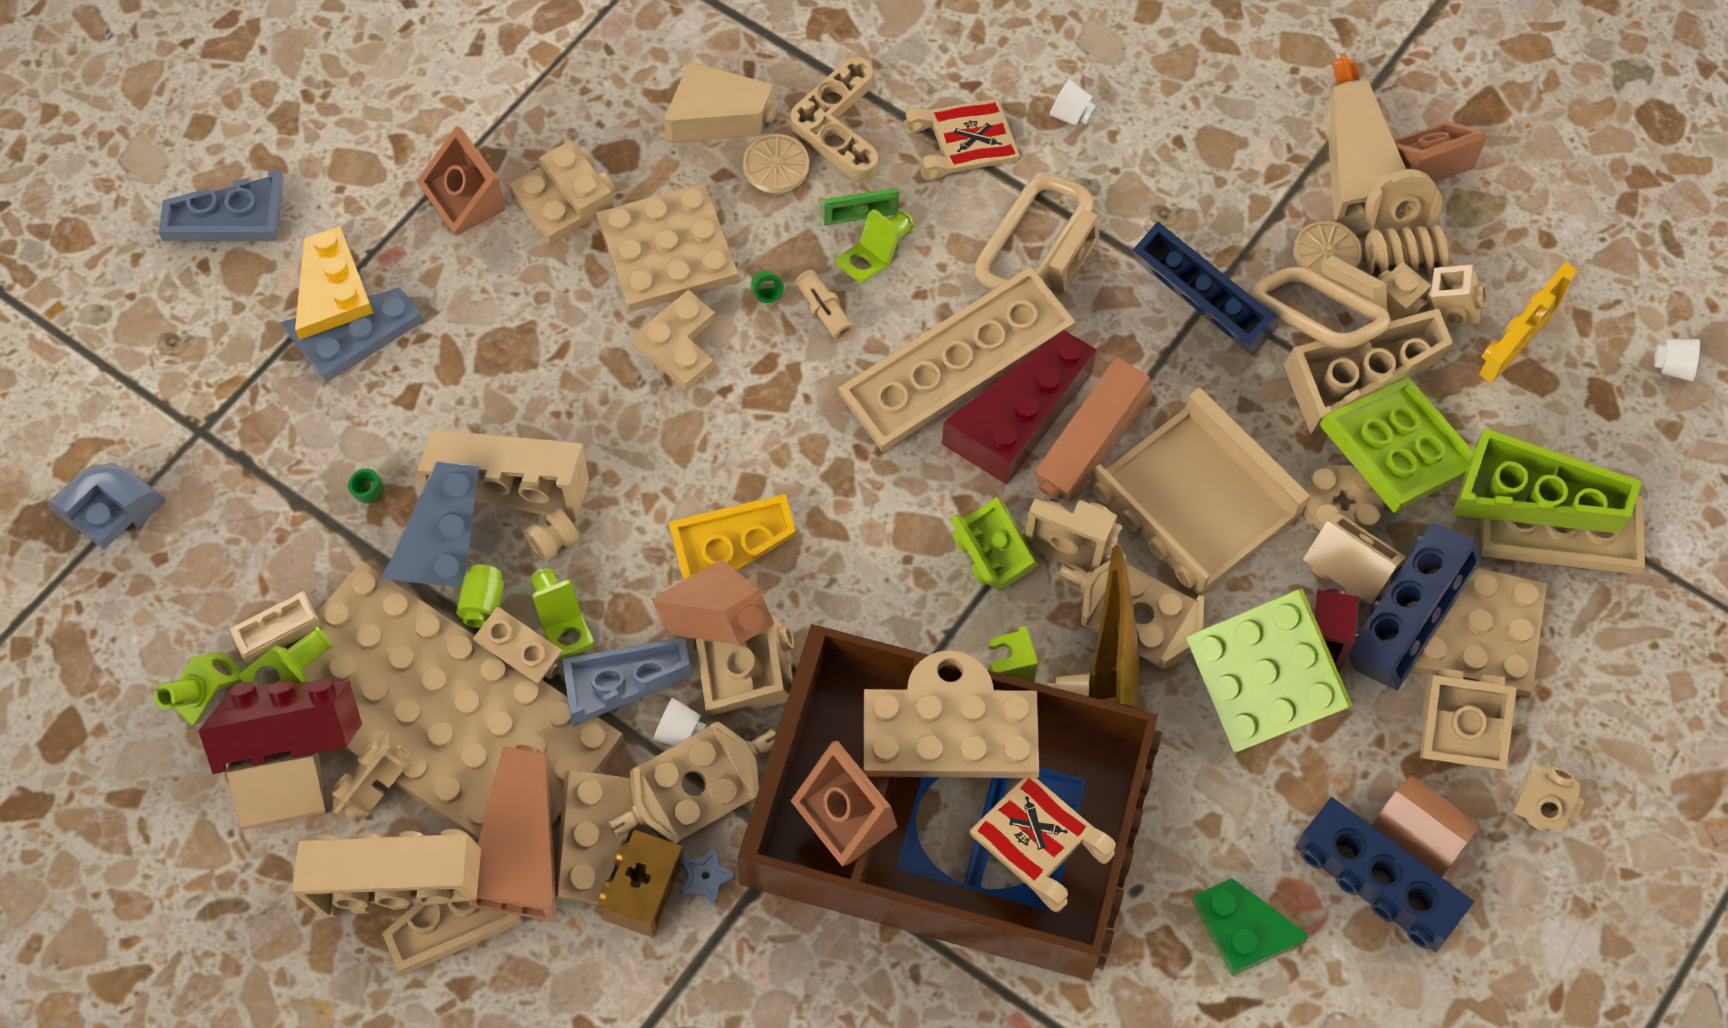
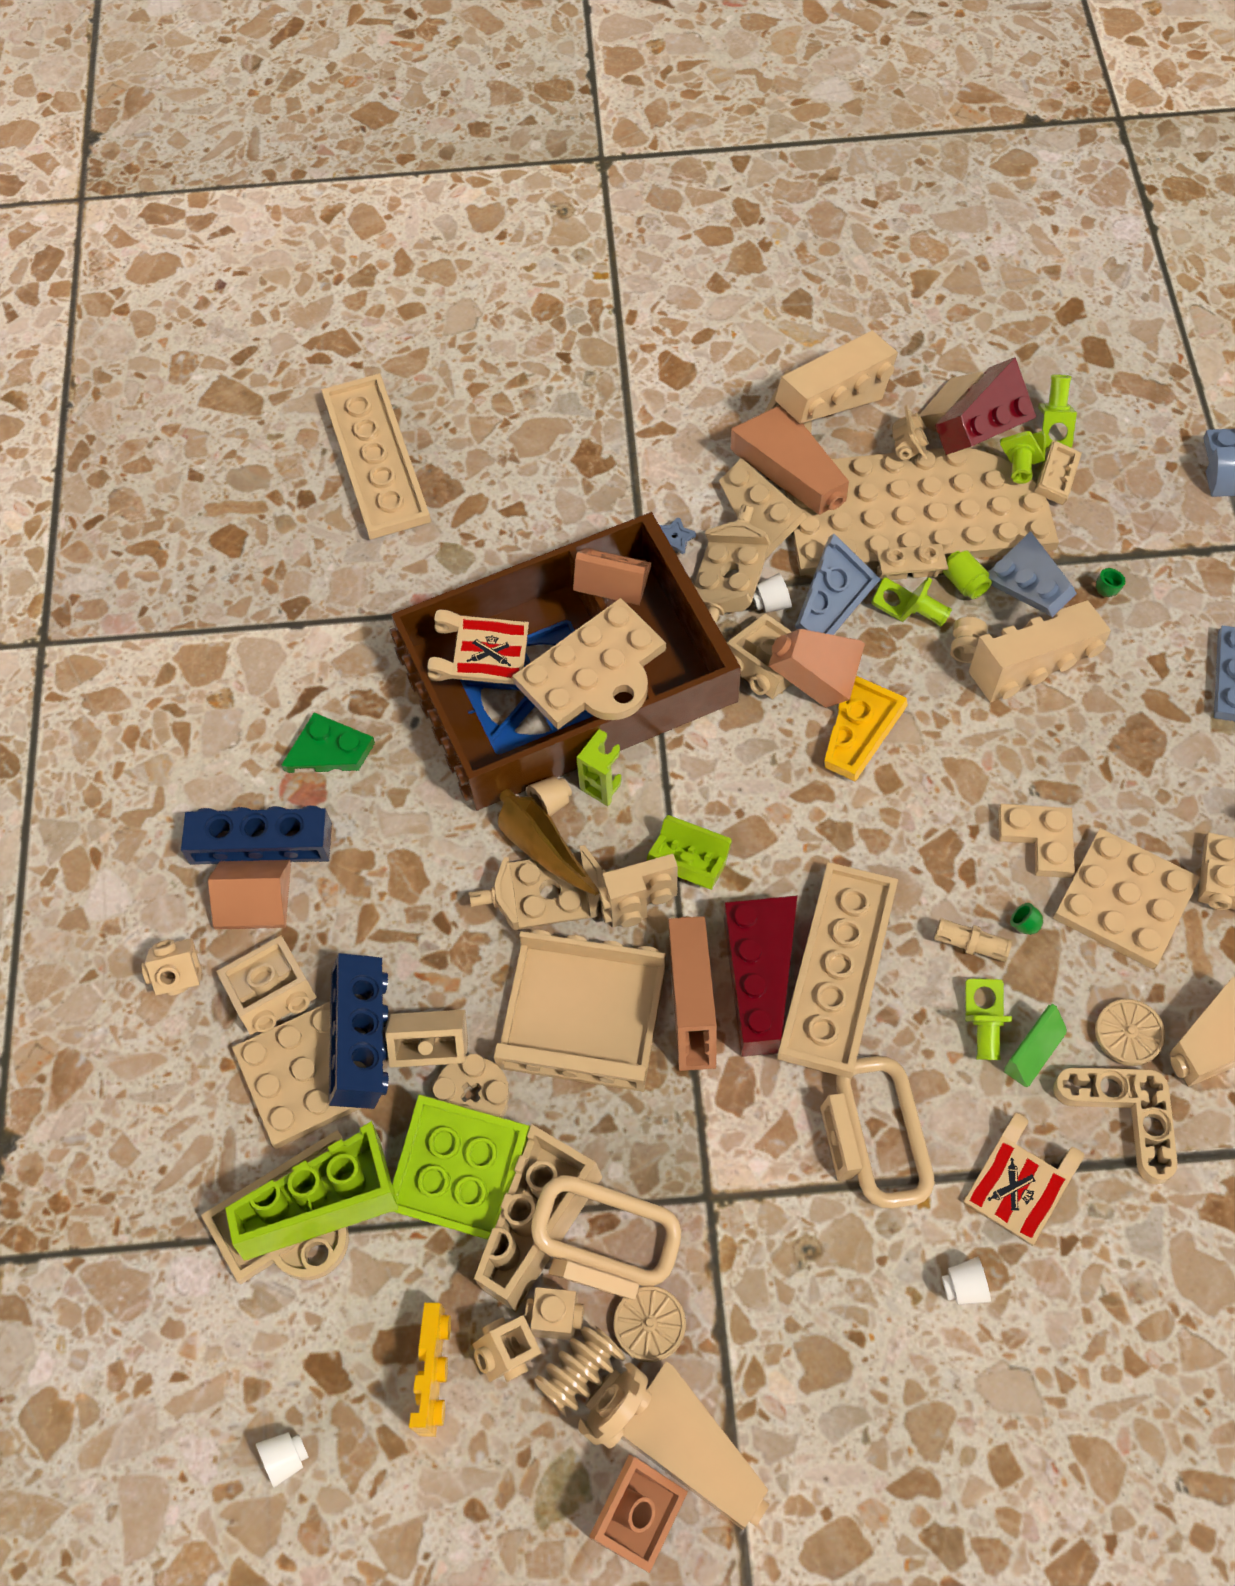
camera: 145 degrees right, 0 degrees up
pearl gold brick [598,829,684,938] -> none
dark blue brick [1133,221,1278,356] -> none
lime plate [1186,589,1352,753] -> none
dark red brick [1310,589,1359,674] -> none
orange plate [1332,53,1359,86] -> none

